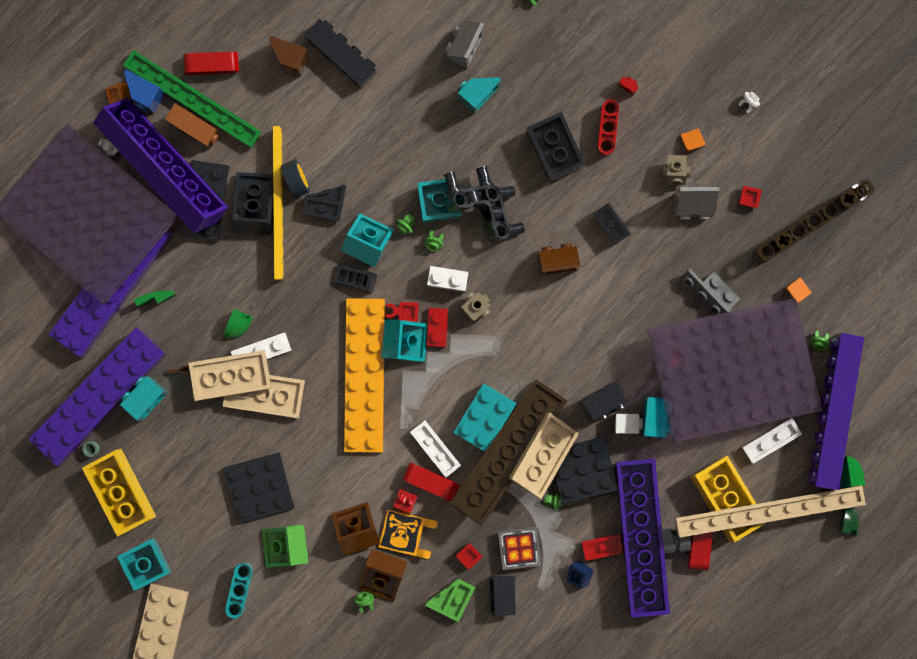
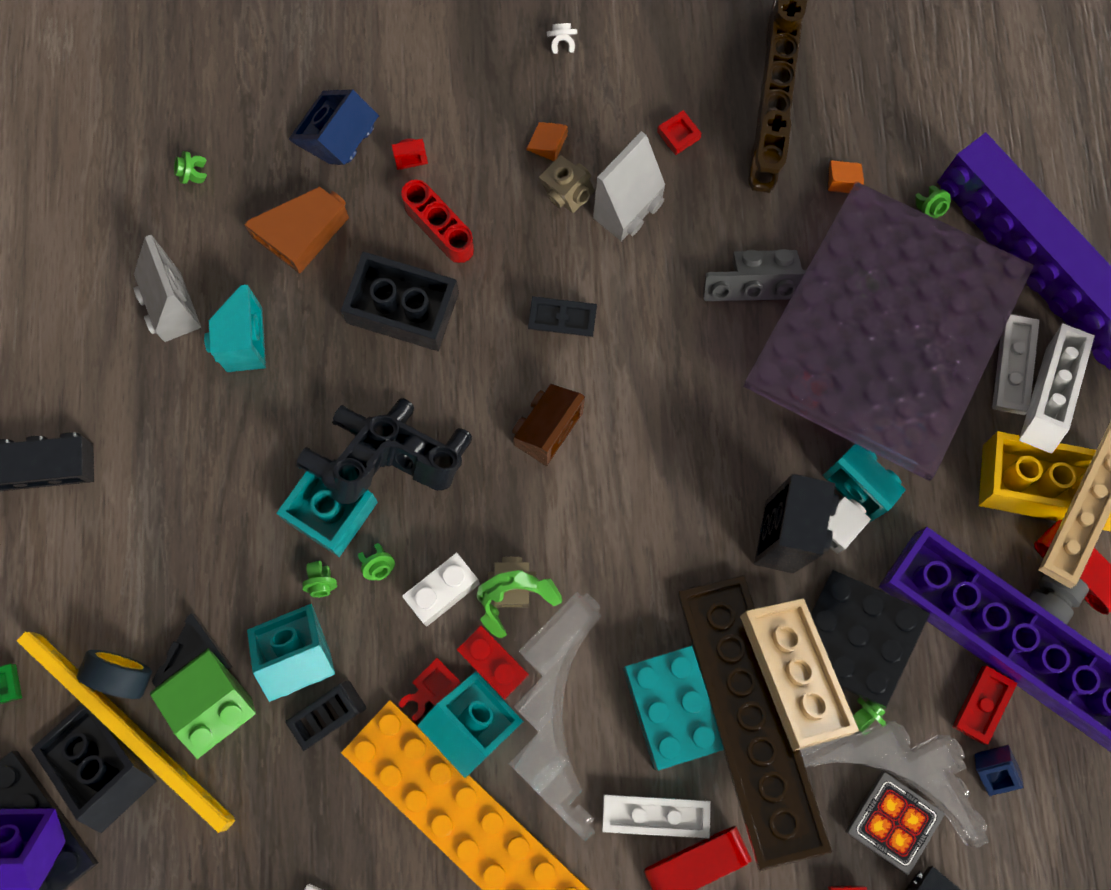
camera: 50 degrees left, 10 degrees down
none -> bright green slope [150,648,256,759]
none -> dark orange slope [244,187,349,274]
none -> dark blue slope [289,89,379,165]
none -> bright green helmet [476,570,562,638]
none -> white brick [1019,323,1095,454]

